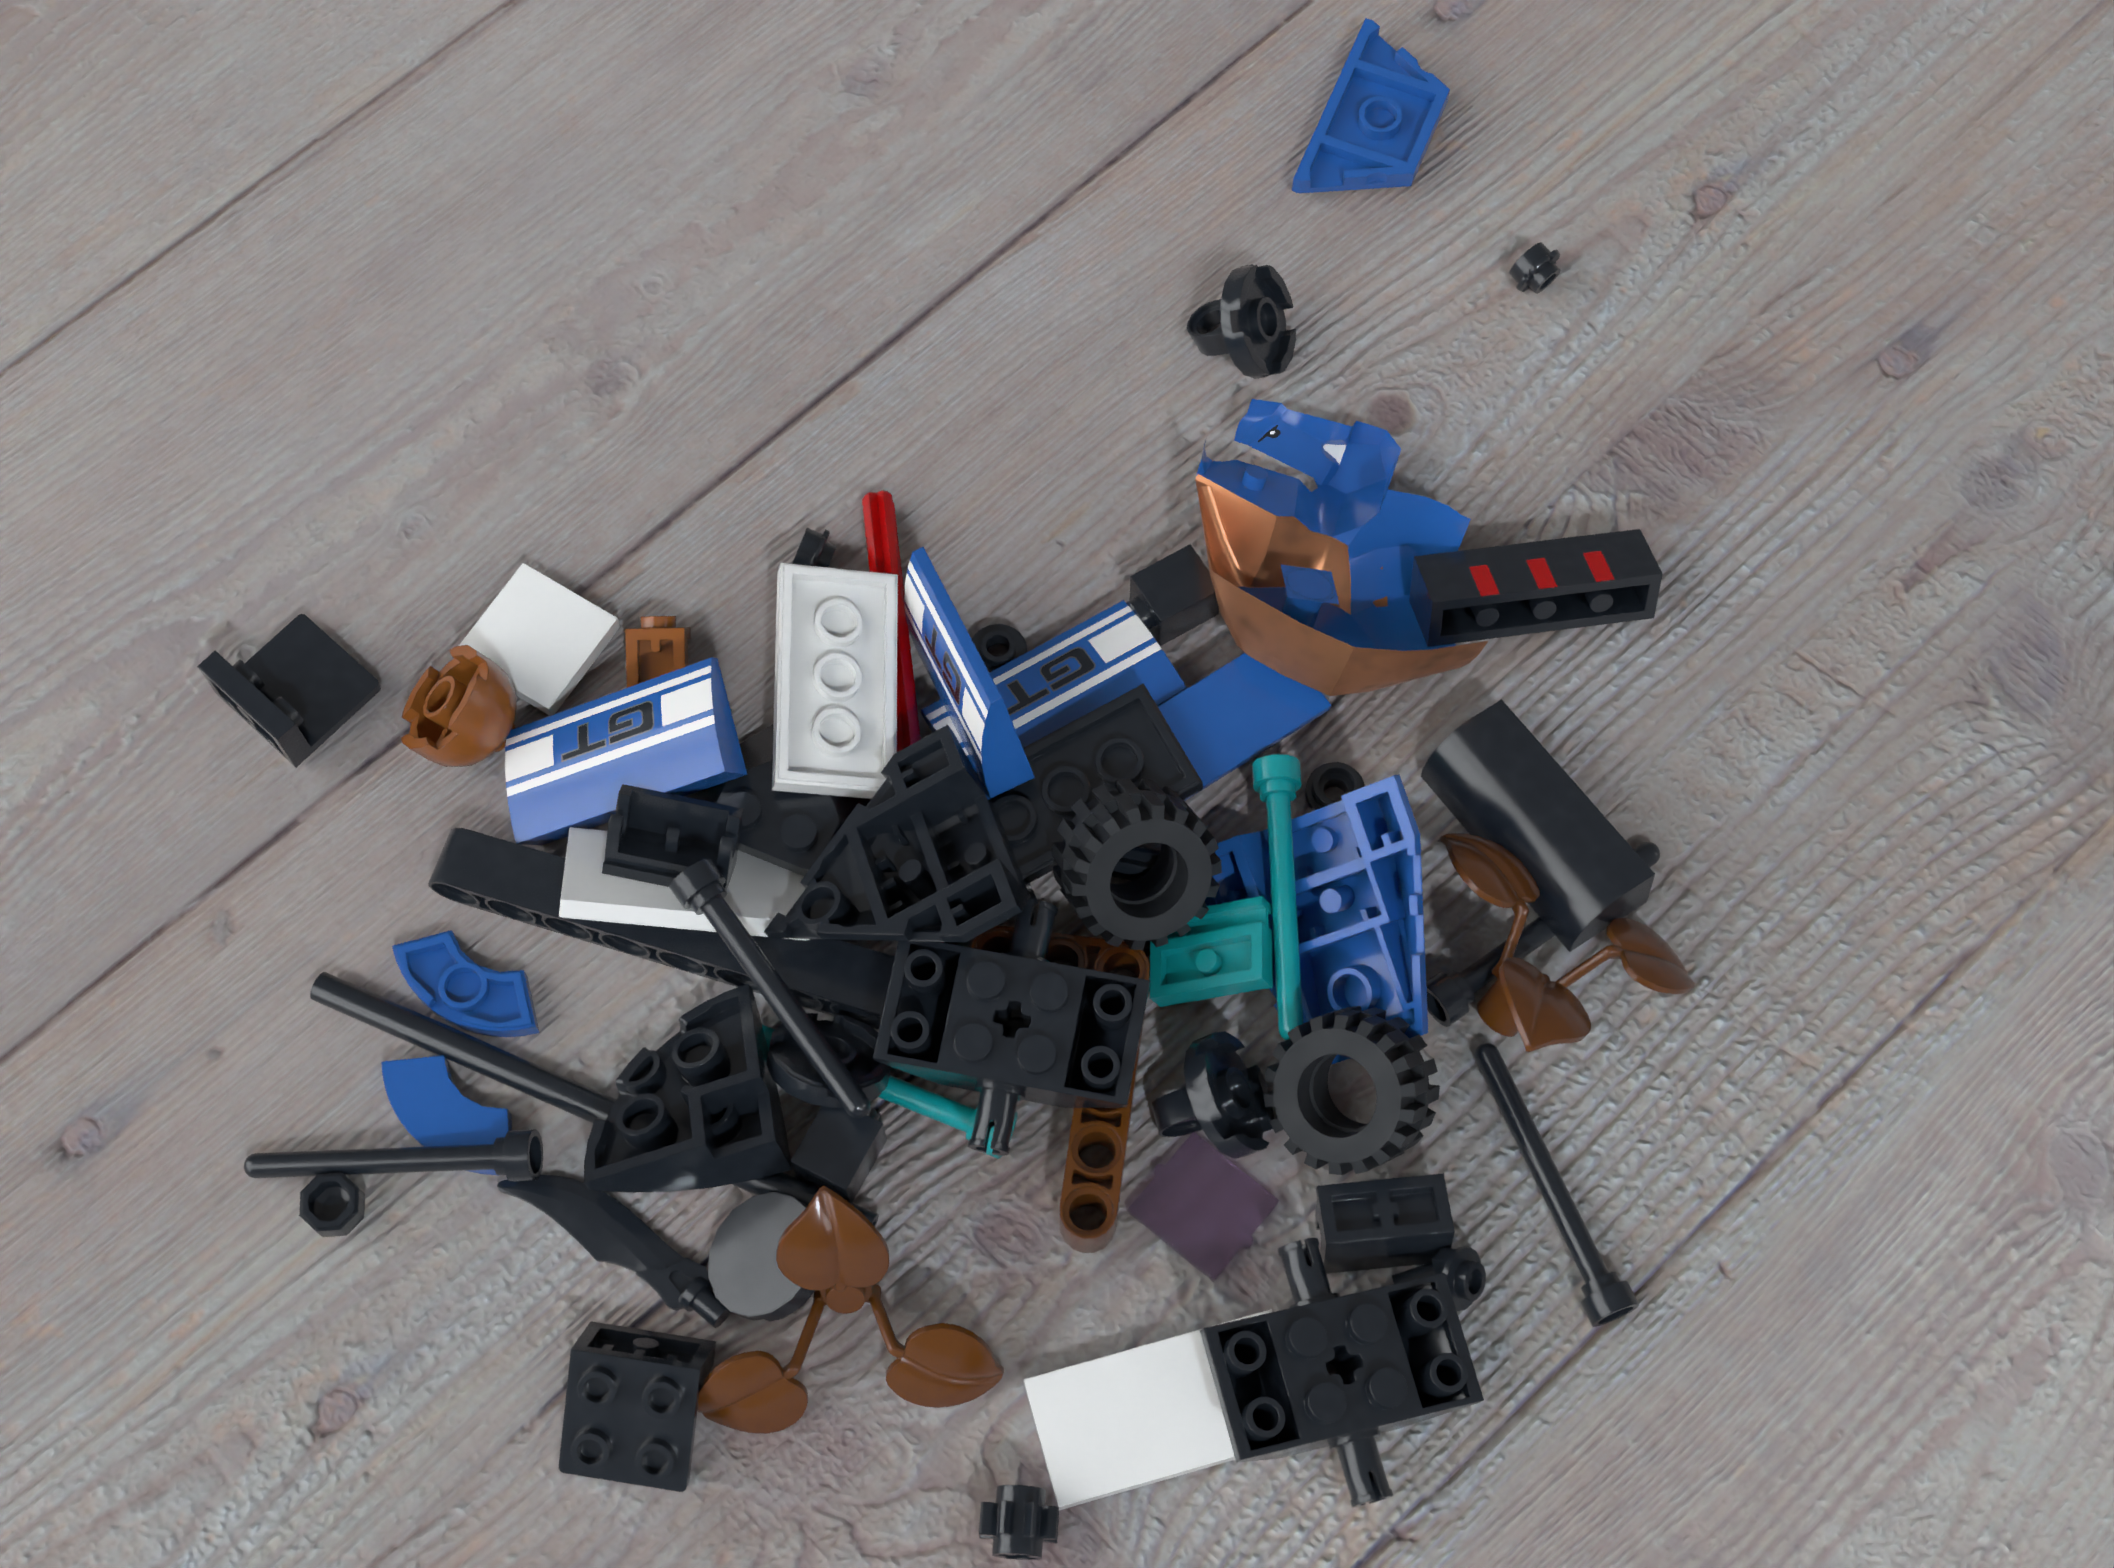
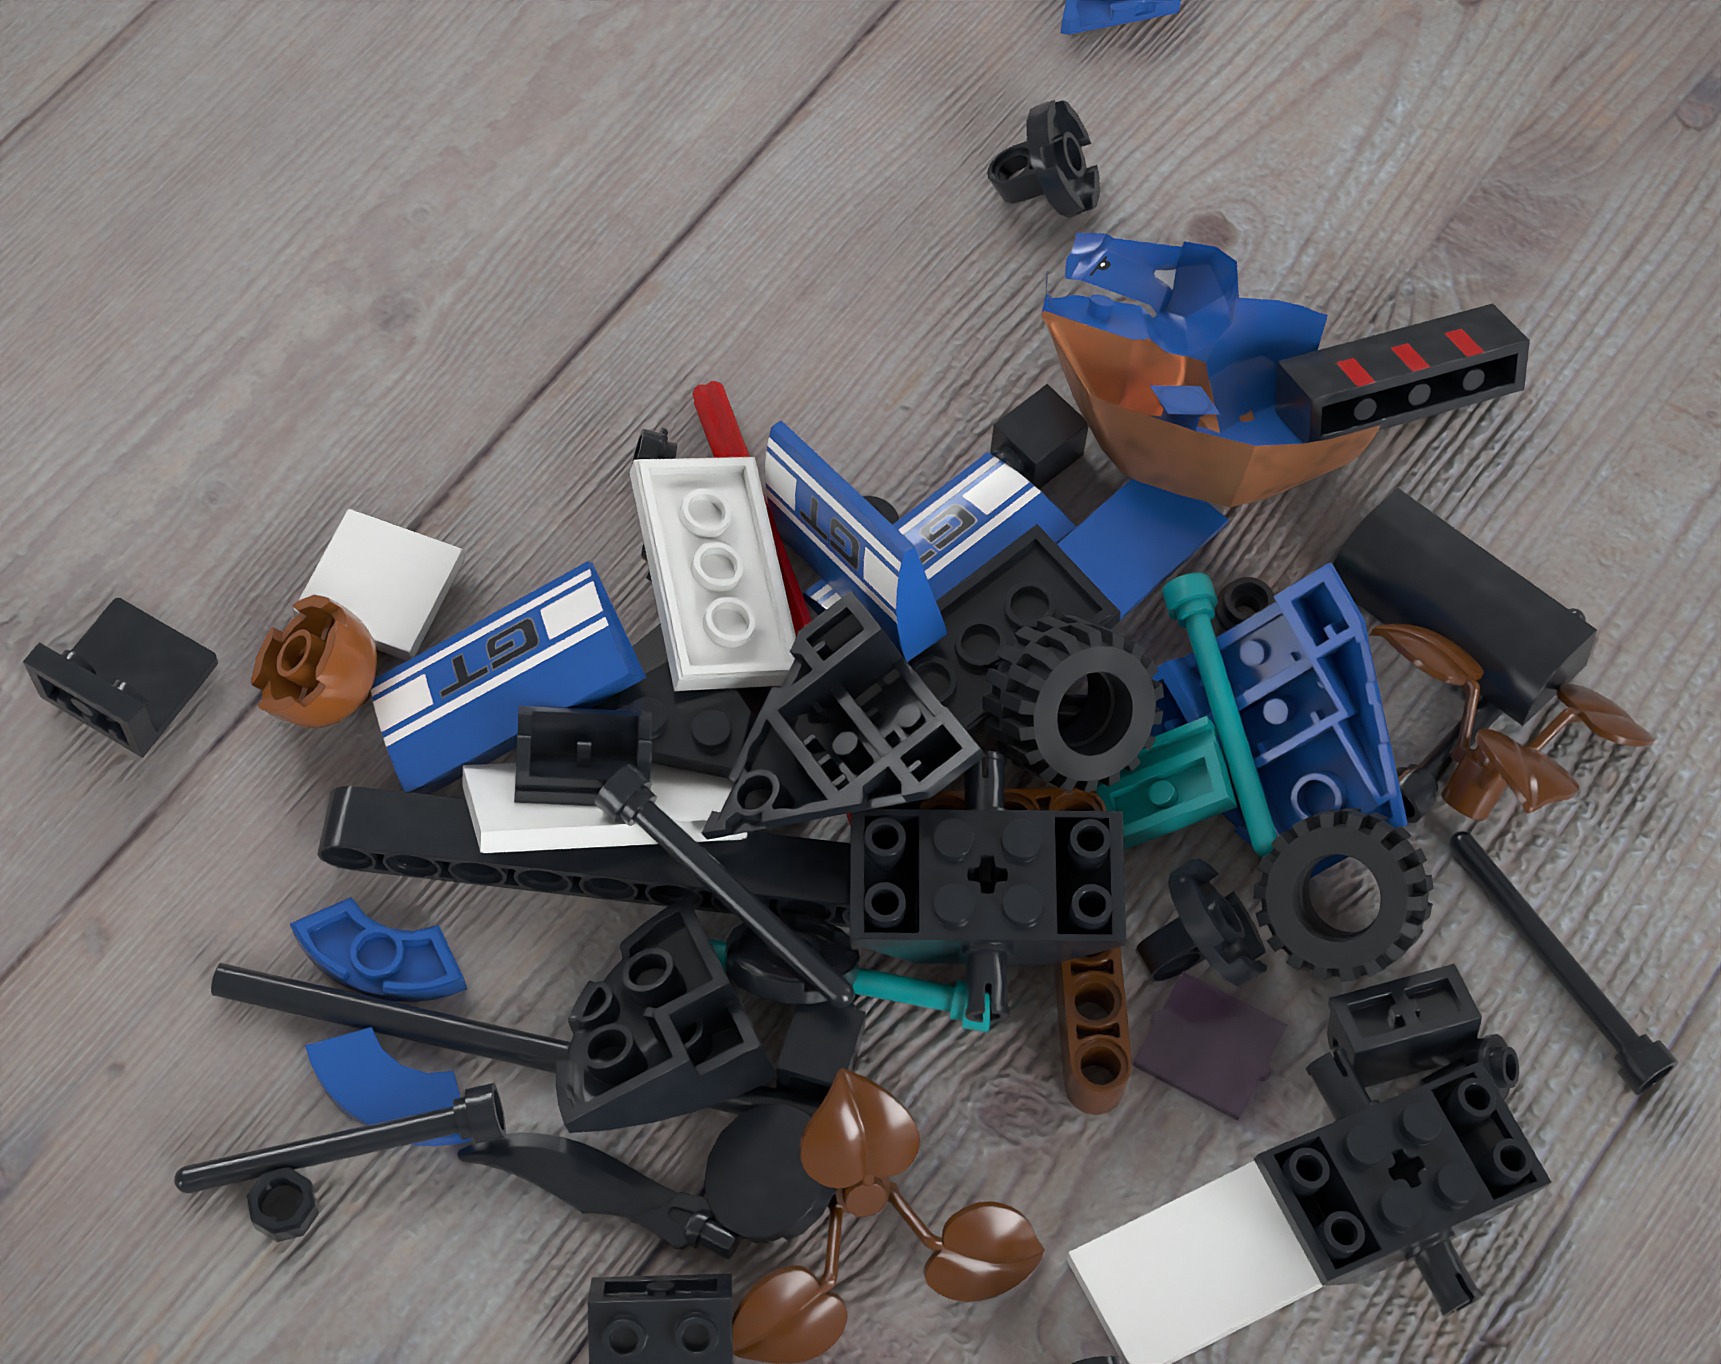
camera: 15 degrees left, 5 degrees down
dark orange bracket [625,616,691,688] -> none
black plate [1509,242,1561,294] -> none

